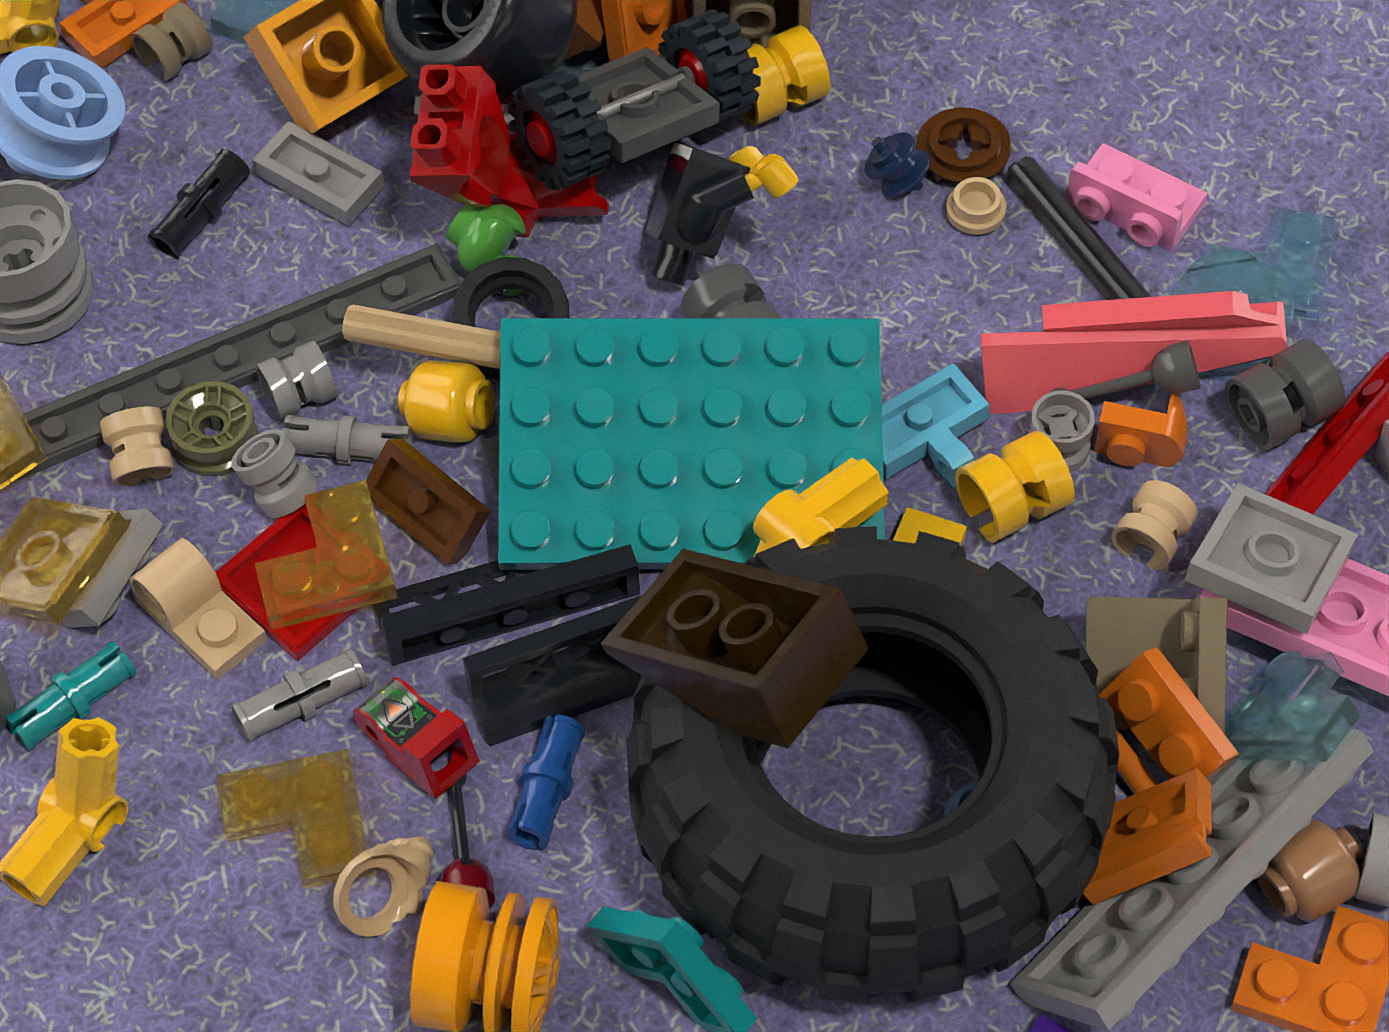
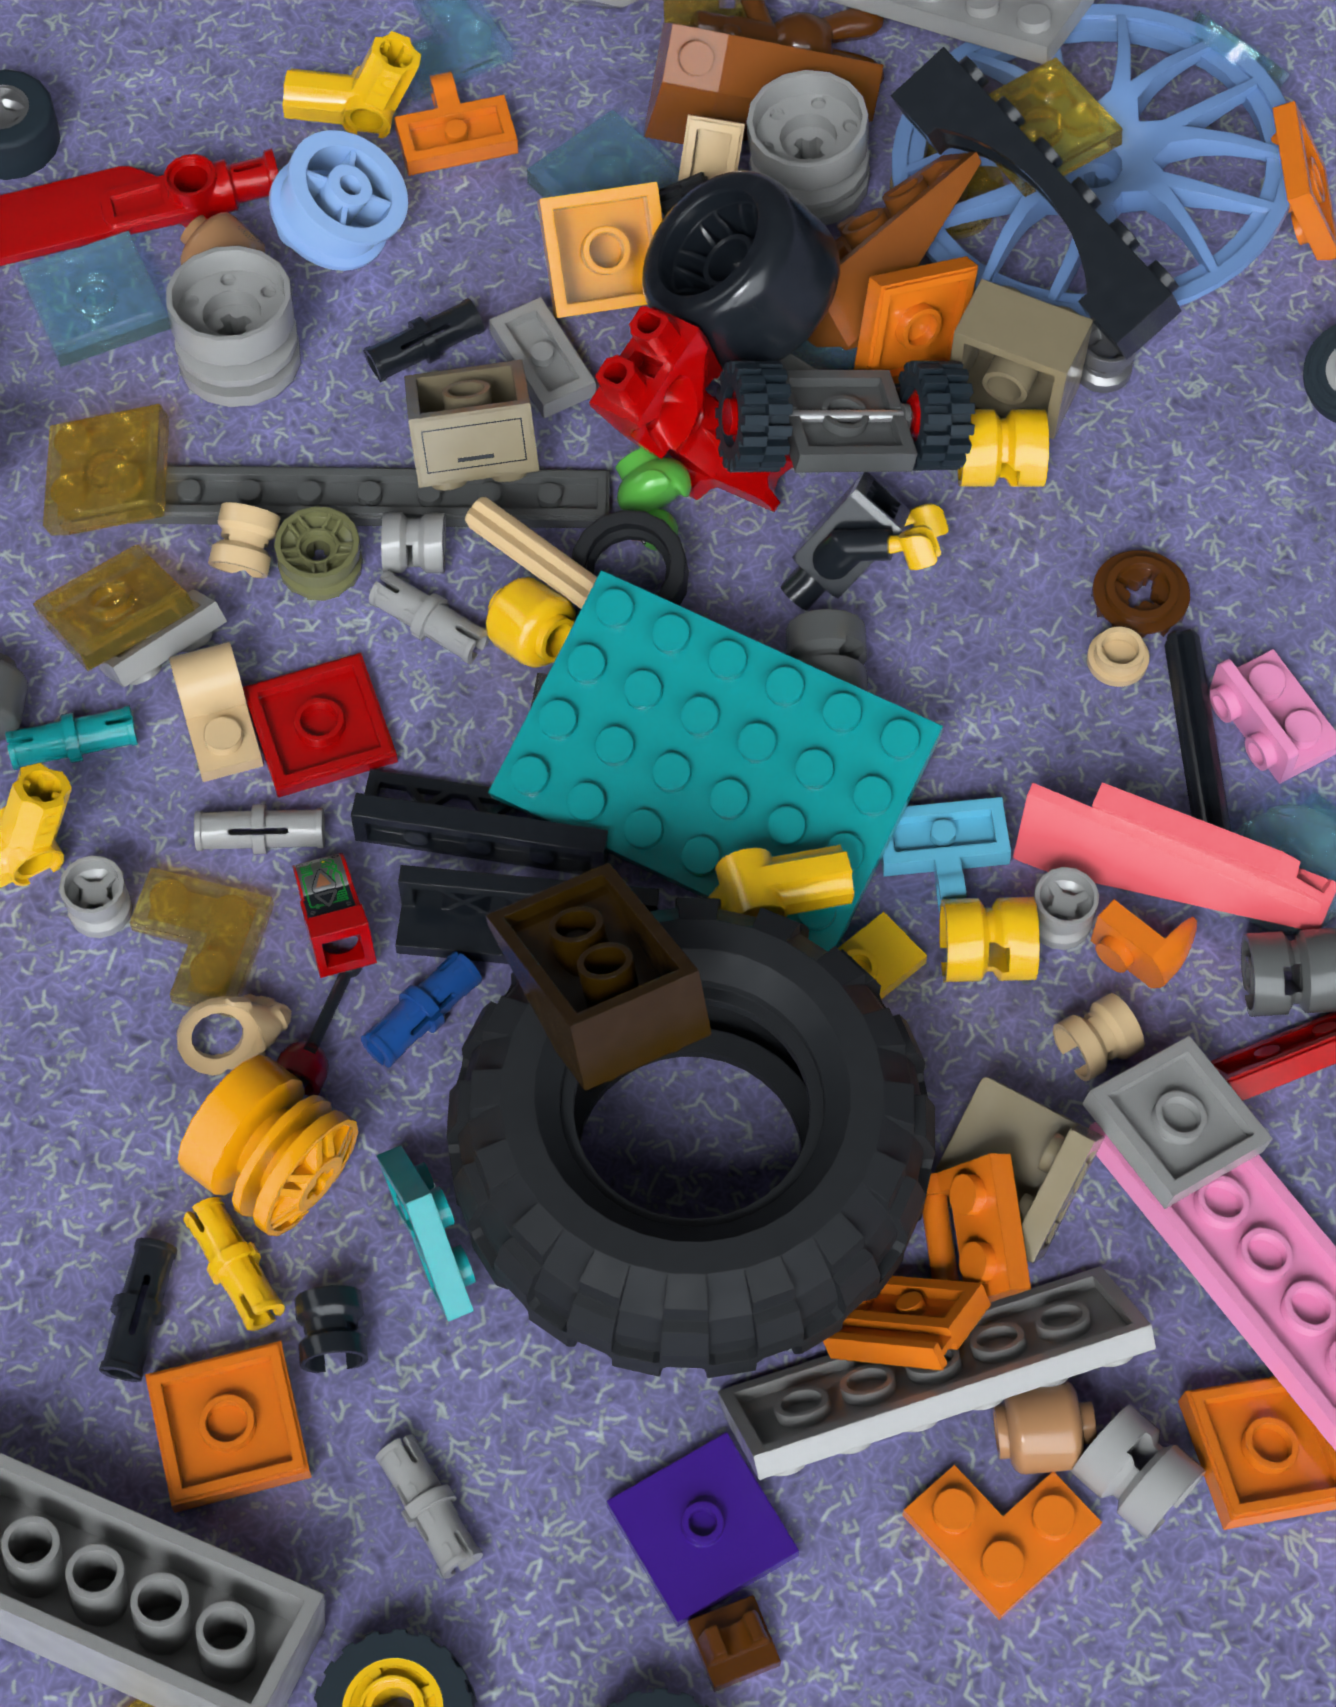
camera: 25 degrees right, 5 degrees up
dark tan wheel [131,2,213,82] -> none
light grey wheel [231,429,318,518] -> none
clear yellow plate [255,480,398,630] -> none
reddish brown plate [360,438,491,564] -> none
dark blue wheel [865,132,930,197] -> none
dark grey hinge [1051,340,1201,399] -> none
clear light blue plate [1225,651,1361,761] -> none
none -> light grey wheel [59,855,132,938]
none -> dark tan brick [404,359,540,491]

